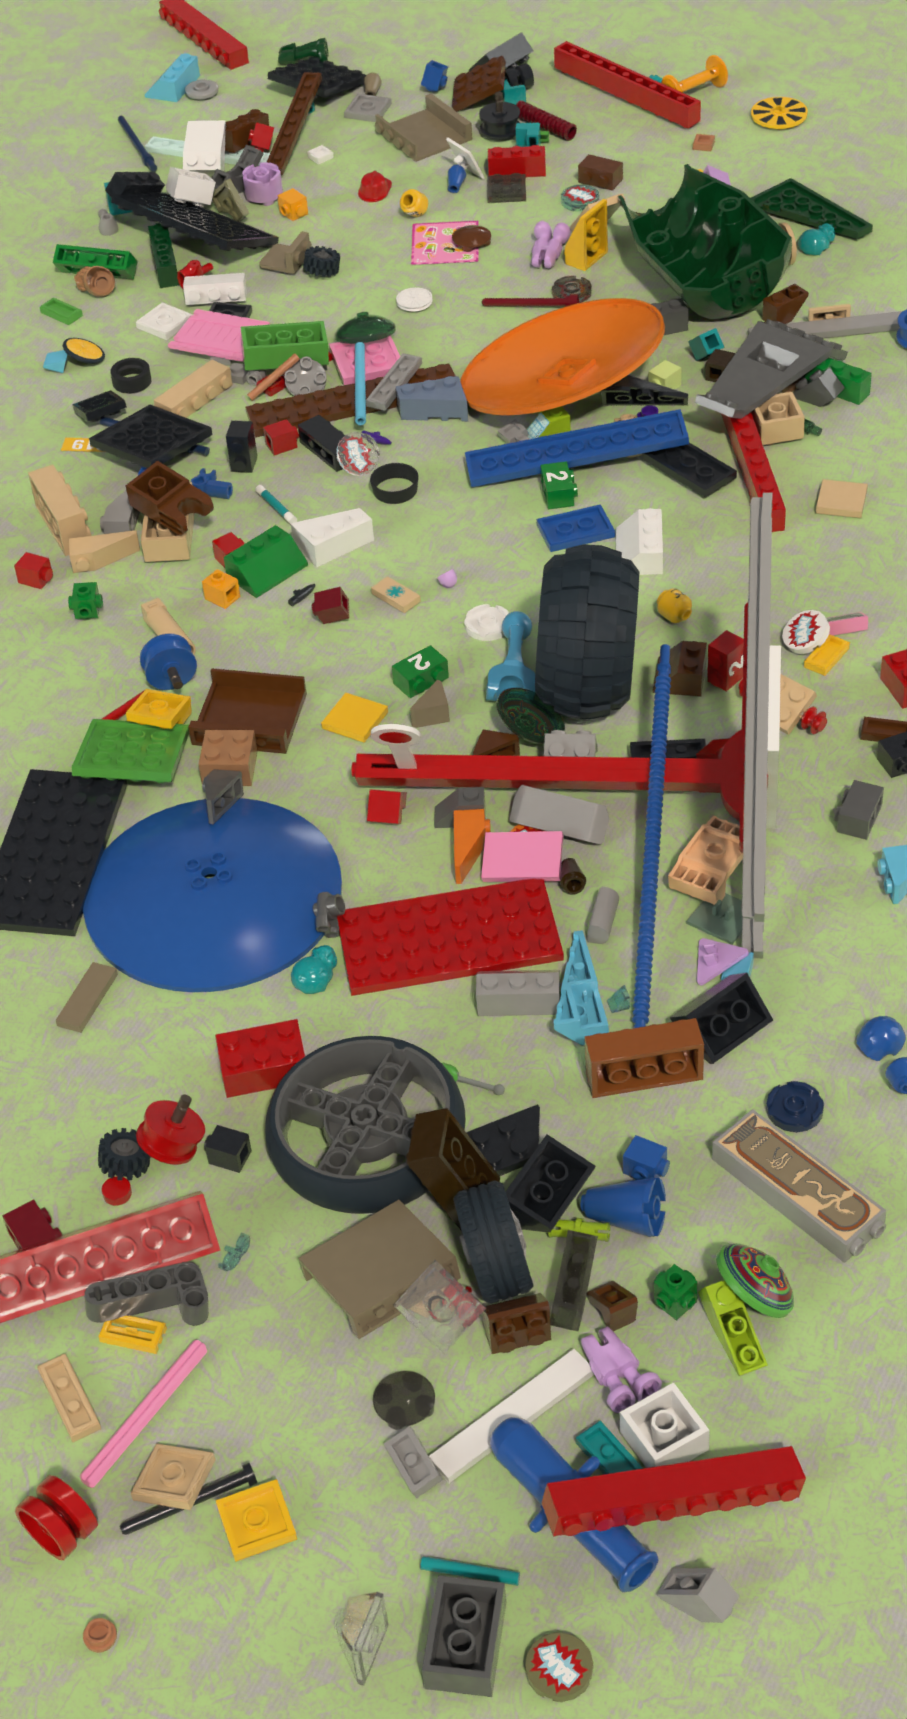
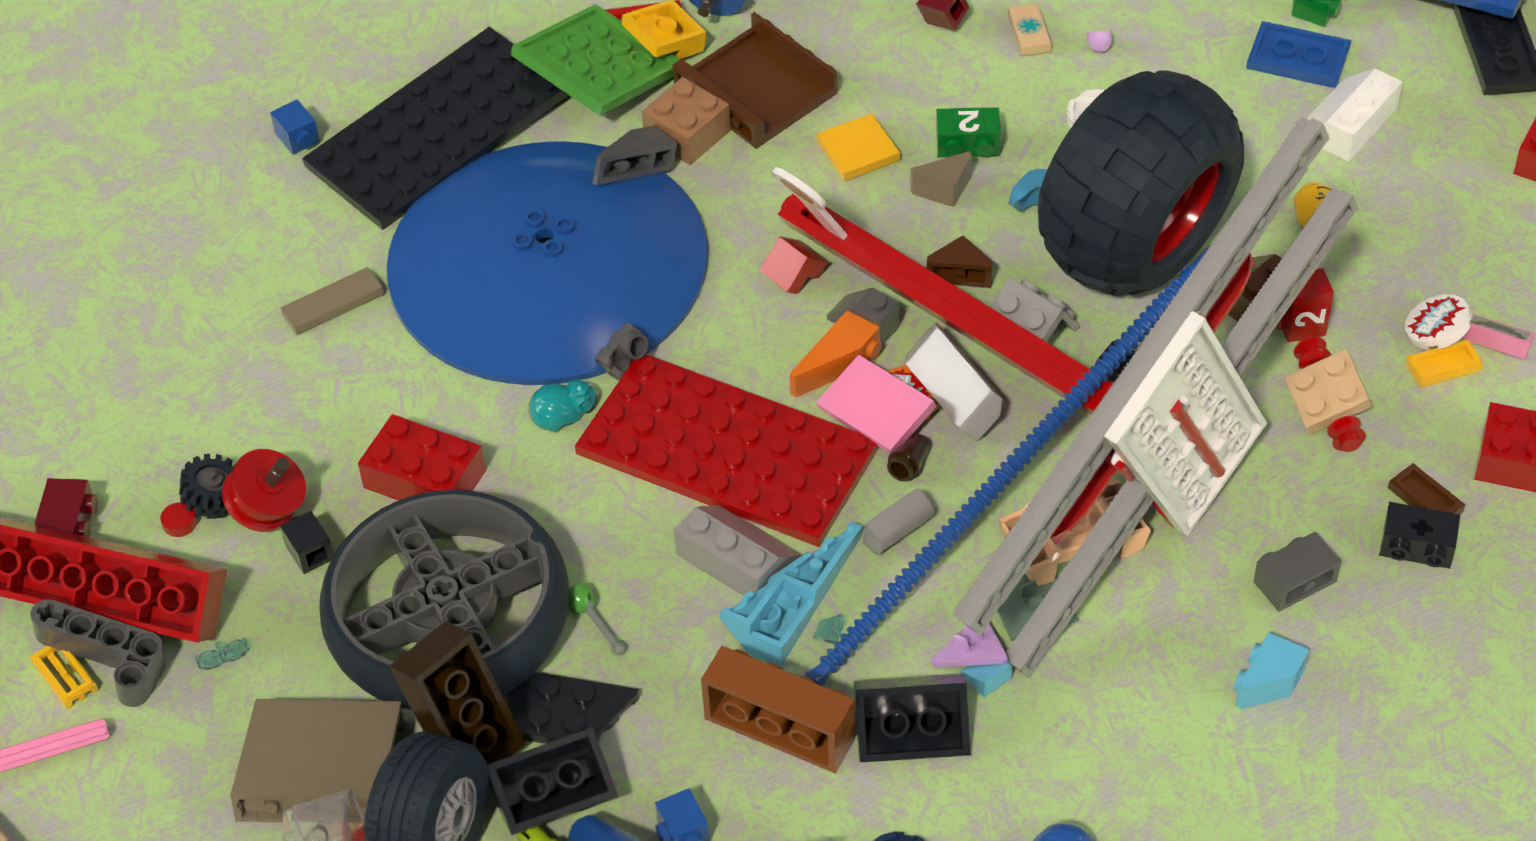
camera: 35 degrees right, 5 degrees up
clear green dish [496,687,565,744] -> none

